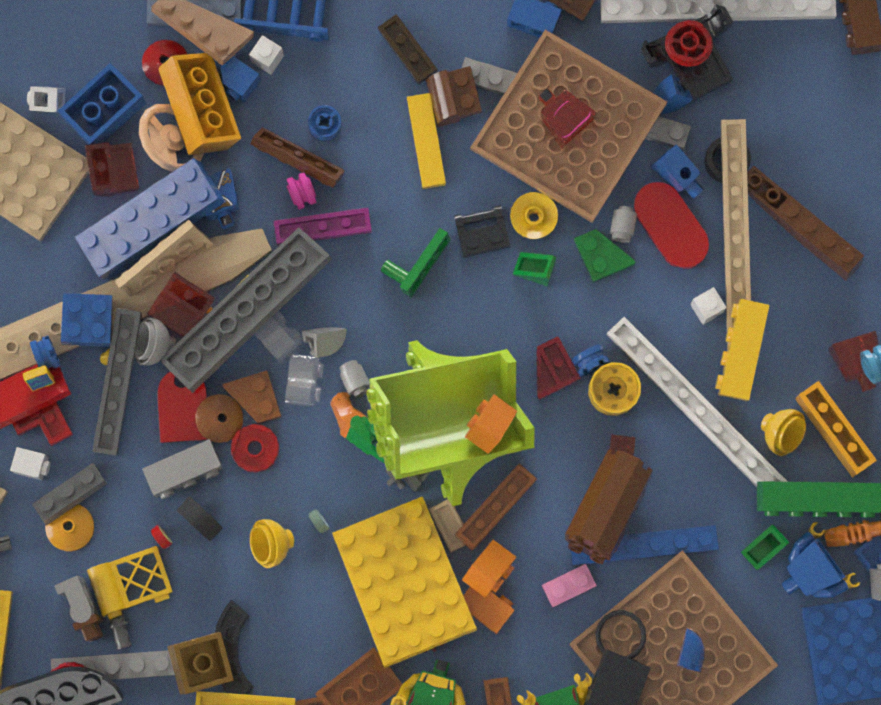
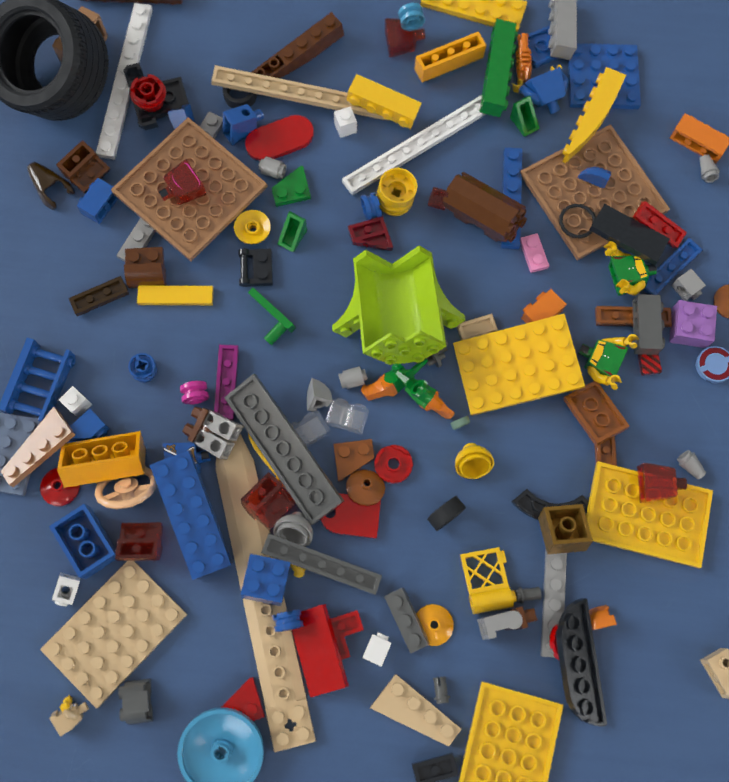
camera: 85 degrees left, 5 degrees down
tile [23,365,55,391] -> none
tan wing [115,220,213,297] -> none
light grey brick [142,439,223,499] -> none
red tile [151,525,173,549] -> none
reddish brown plate [250,127,345,188] -> none
dark orange tile [454,463,537,551] -> none
orange brick [462,540,516,598] -> none
orange brick [465,394,517,454] -> none
yellow piece [761,409,806,456] -> none
none -> light grey hips [182,407,244,459]
none -> green animal [394,370,455,419]
none -> yellow slope [562,67,626,163]

